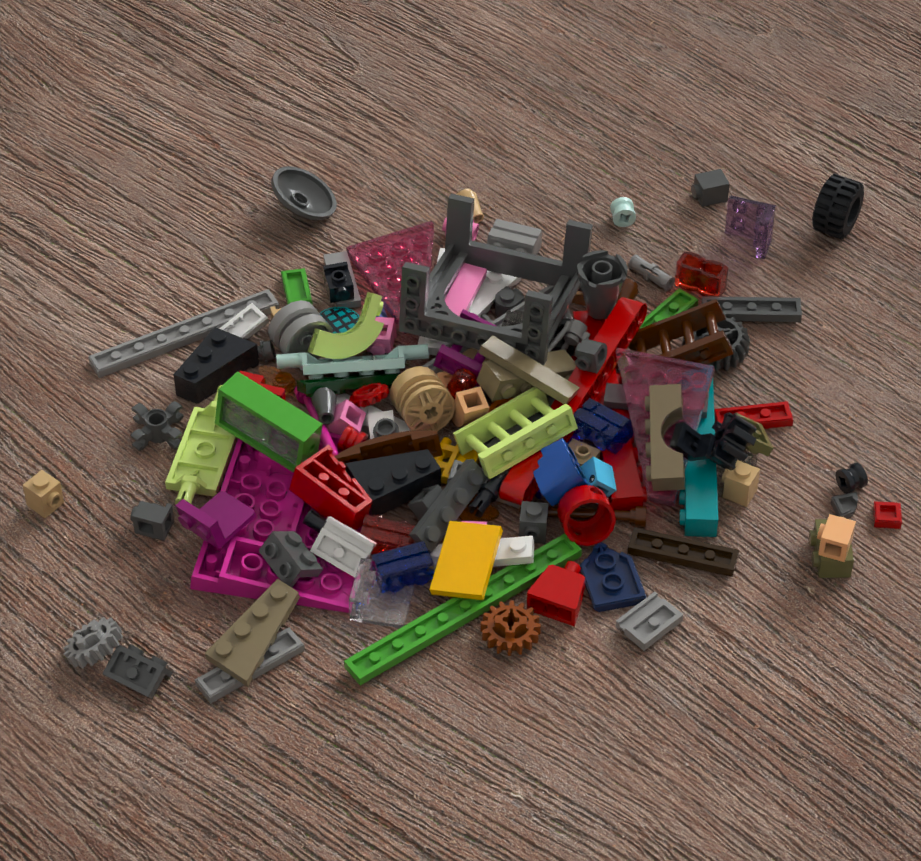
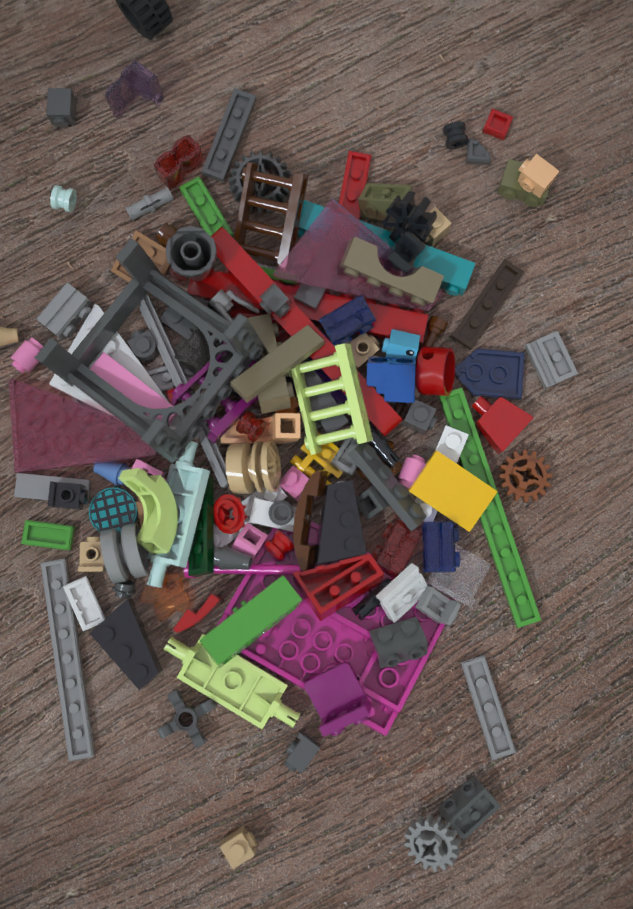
camera: 70 degrees left, 35 degrees up
dark tan wing [205,579,299,687] -> none
none -> light grey bracket [415,586,461,625]

